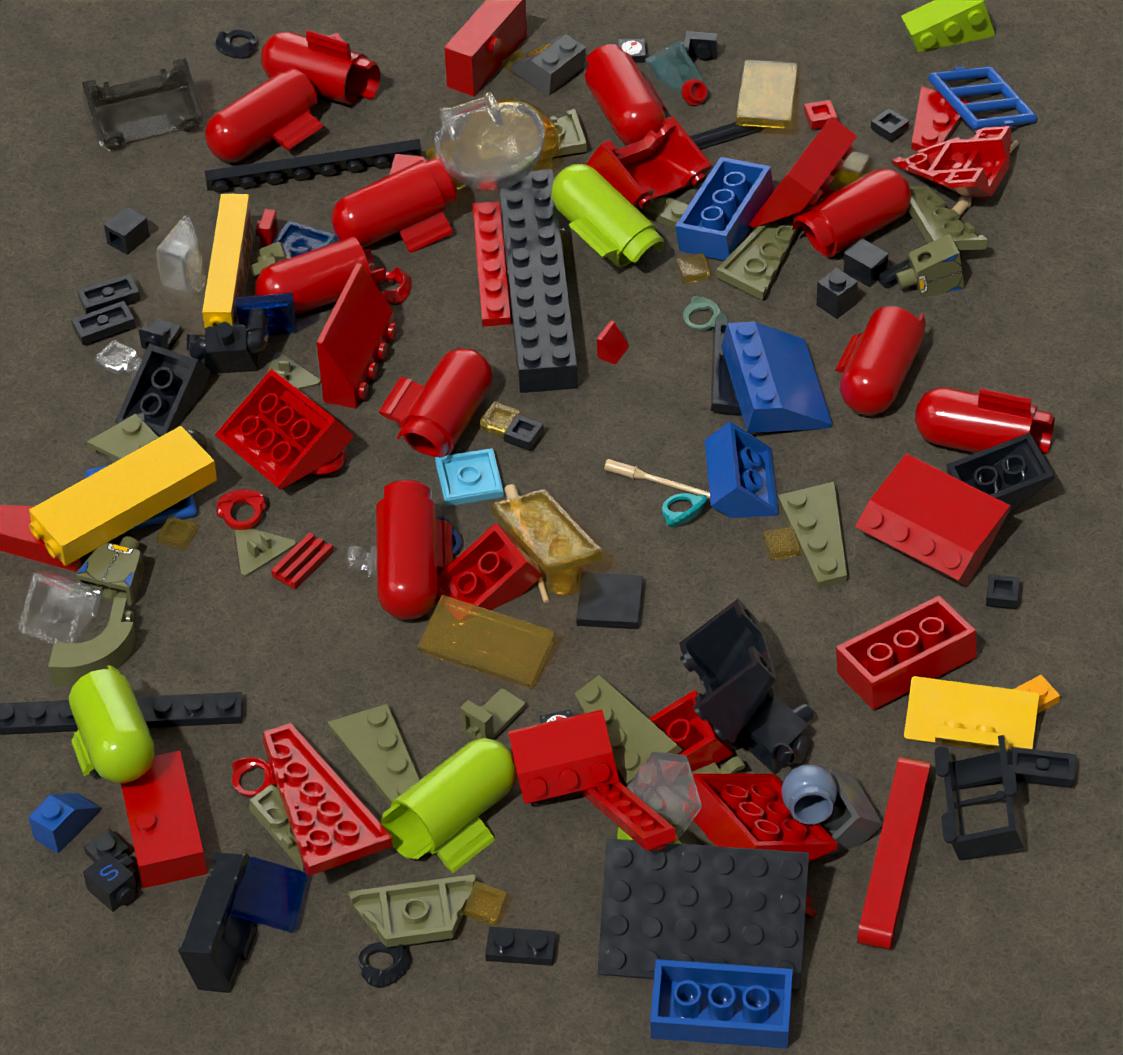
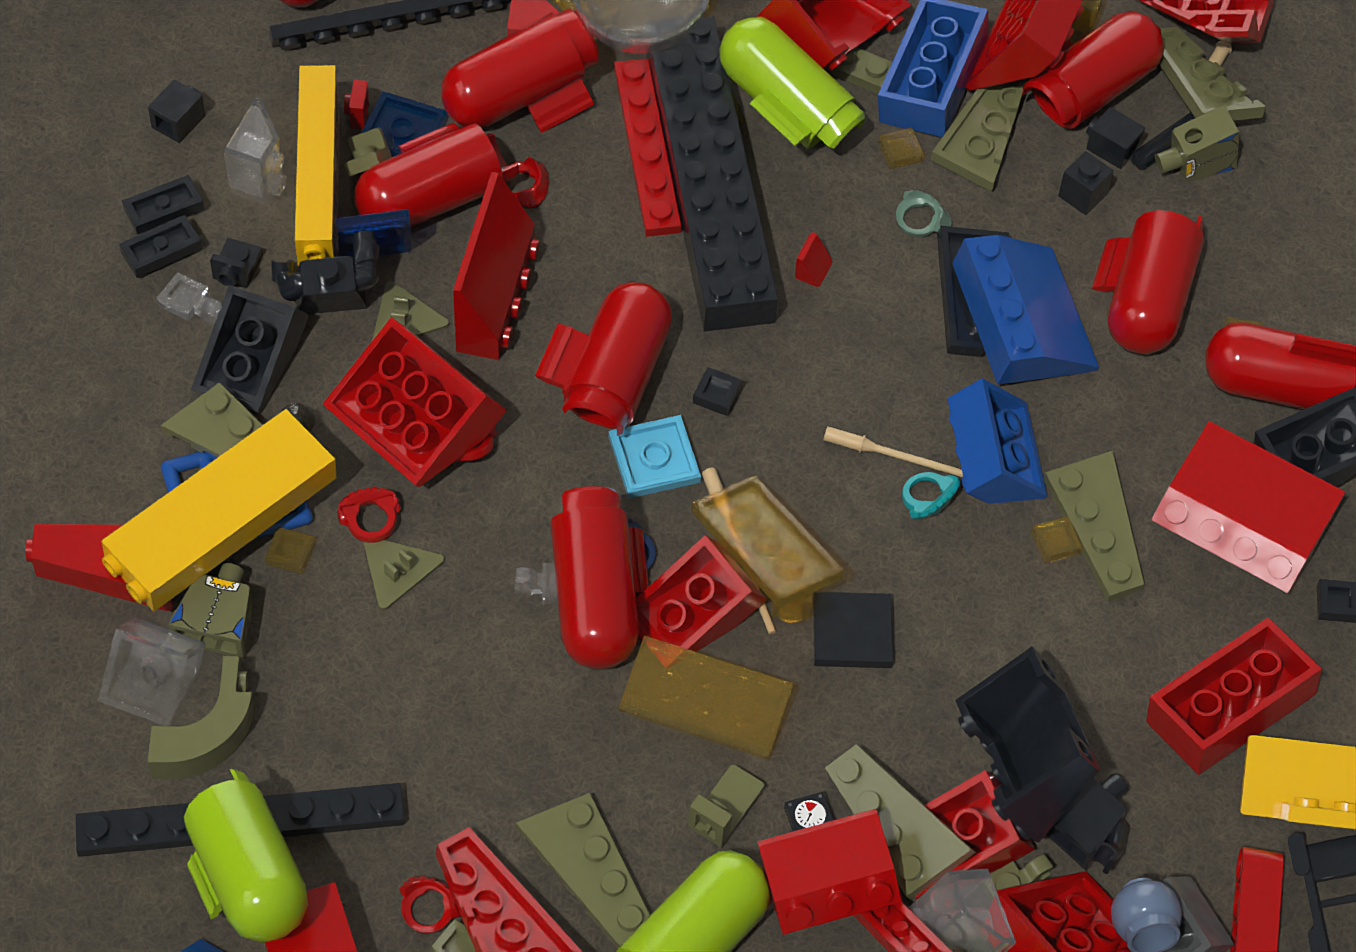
camera: 10 degrees left, 10 degrees up
red tile [271,532,334,590] -> none
clear yellow plate [480,402,520,437] -> none

